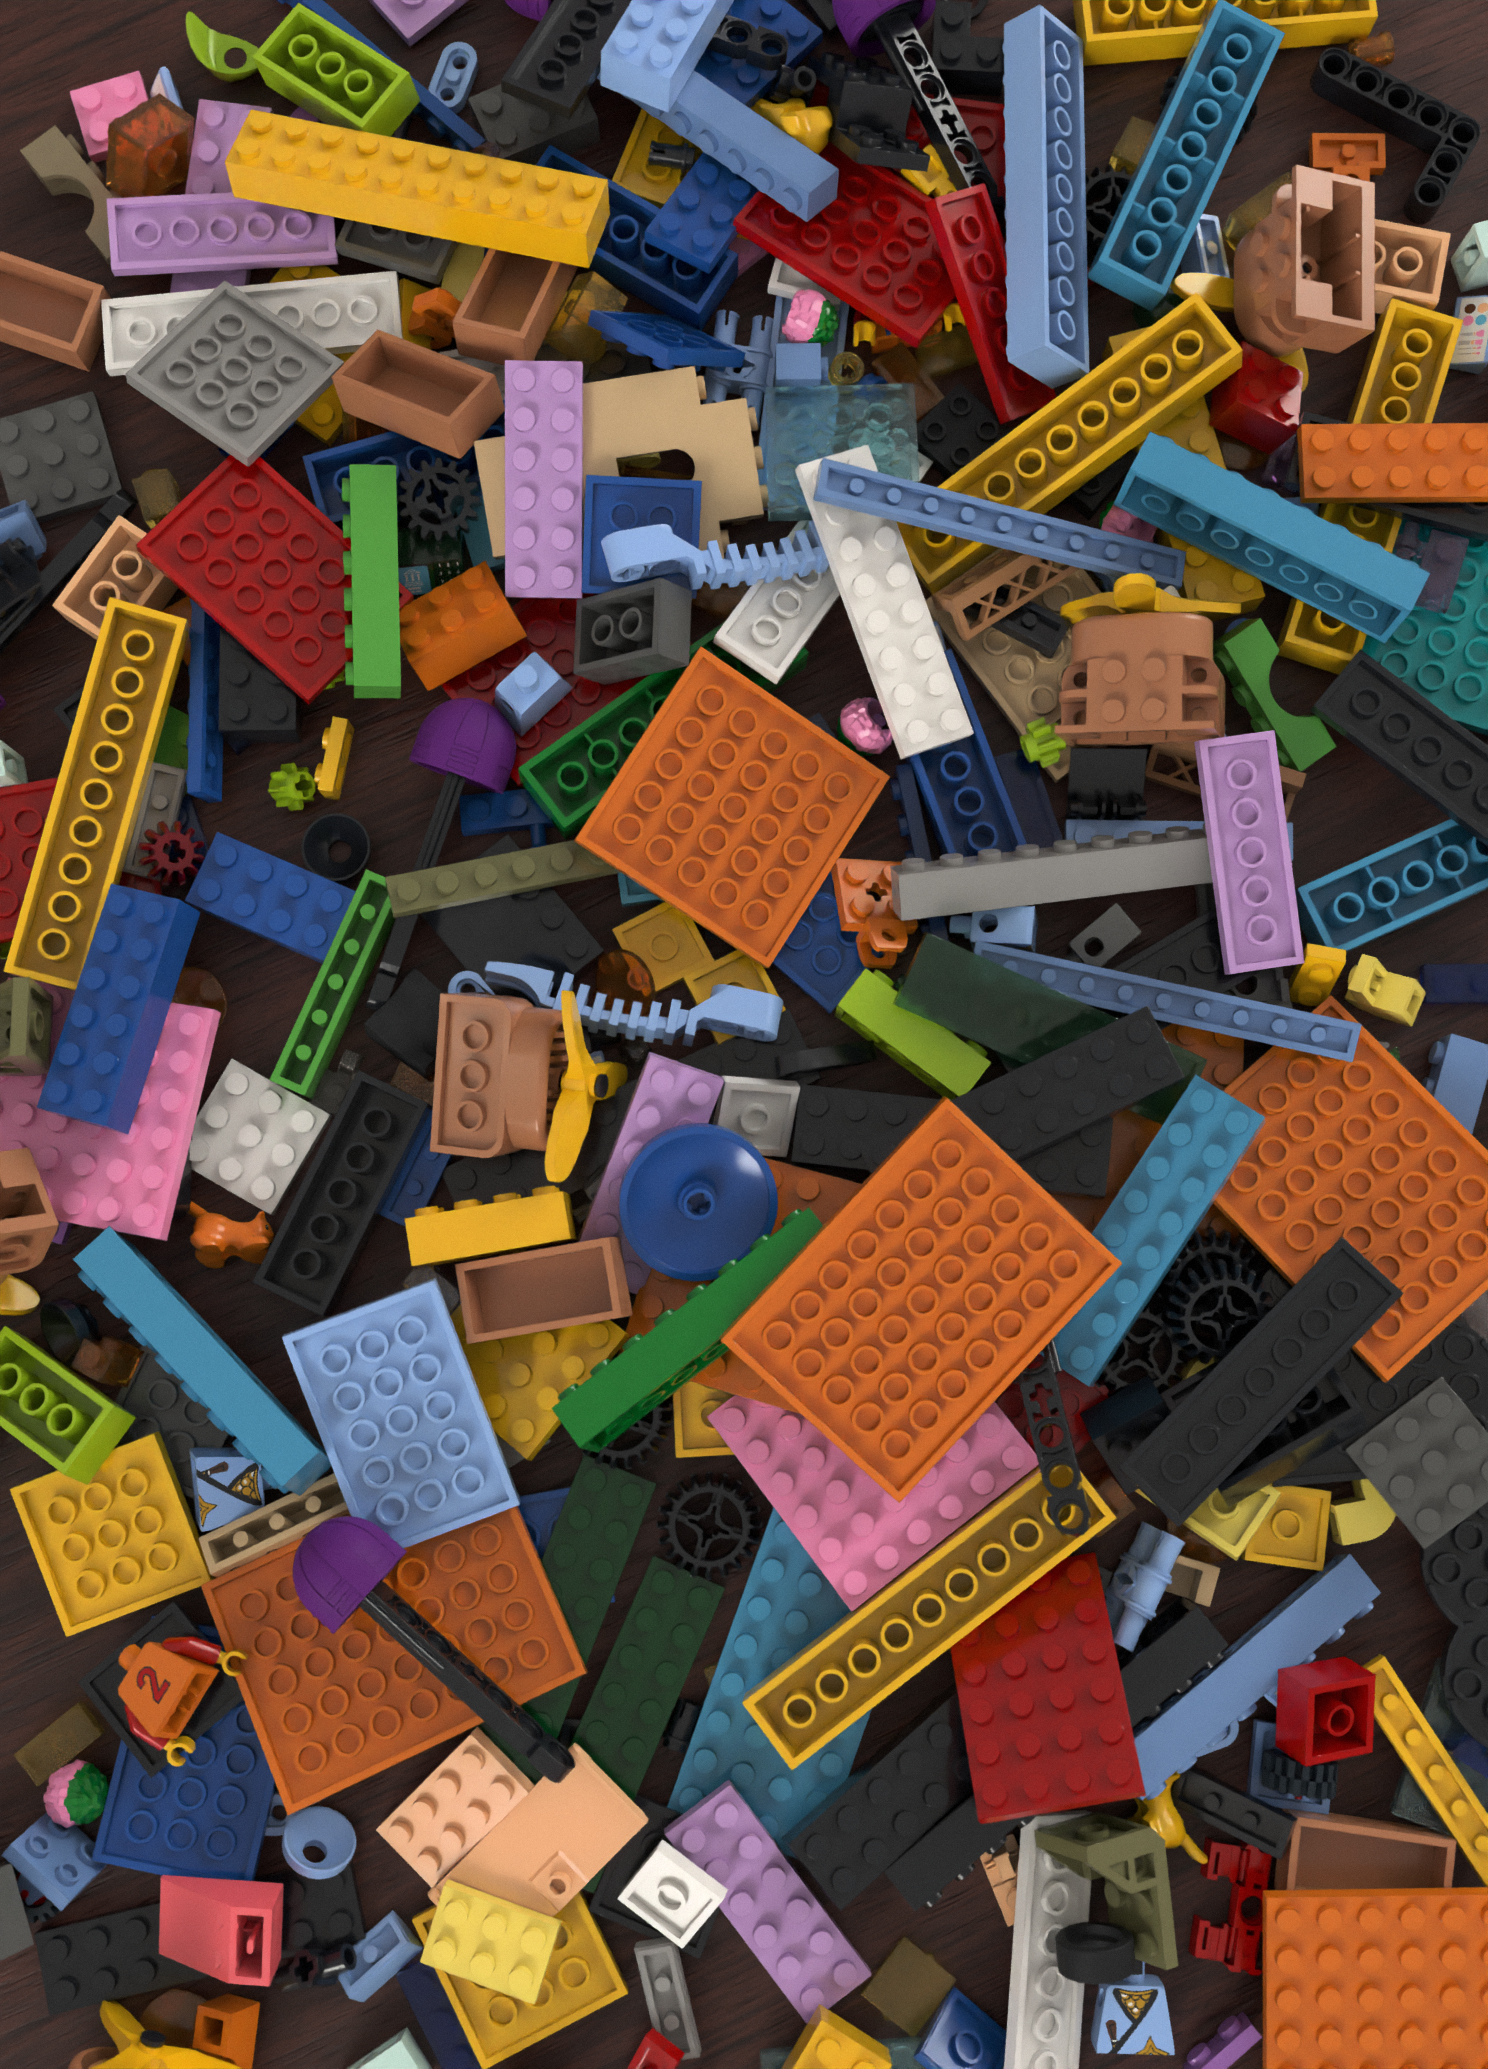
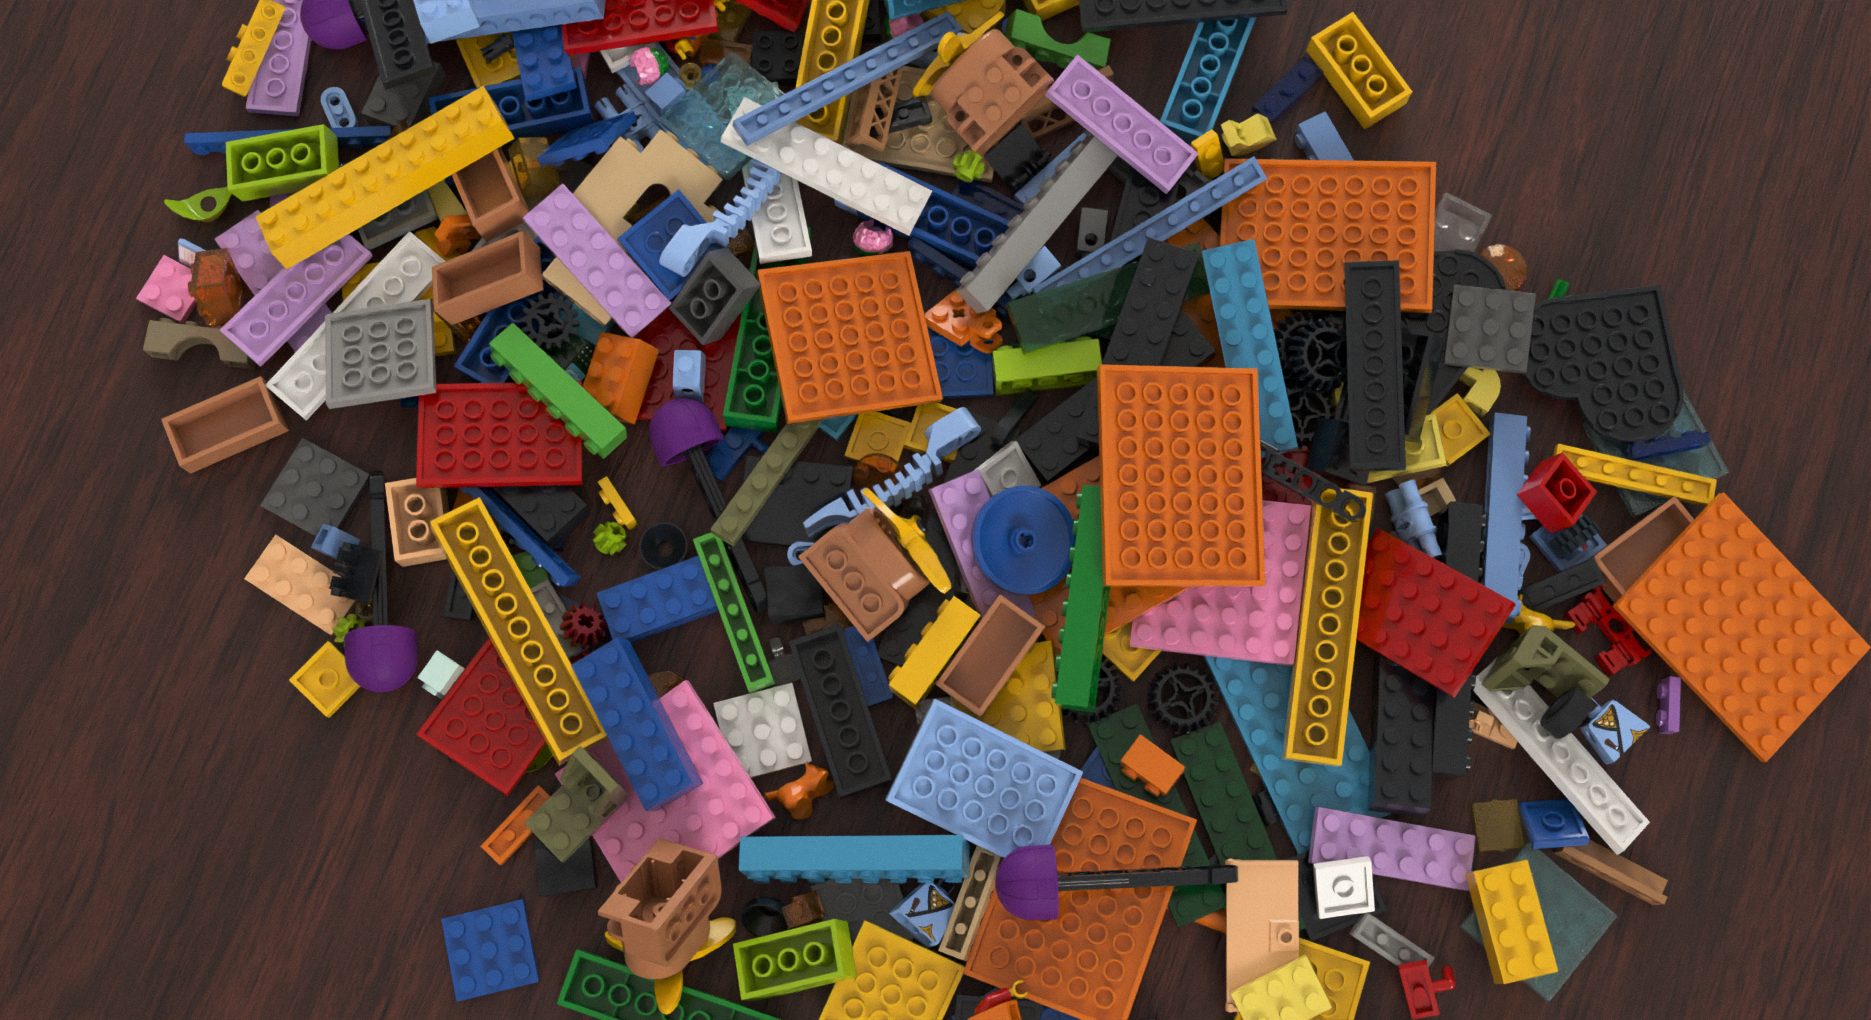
camera: 45 degrees left, 5 degrees down
clear yellow brick [132,468,182,530] -> none
light nougat plate [376,1727,535,1888] -> none
none -> orange brick [1120,734,1185,798]

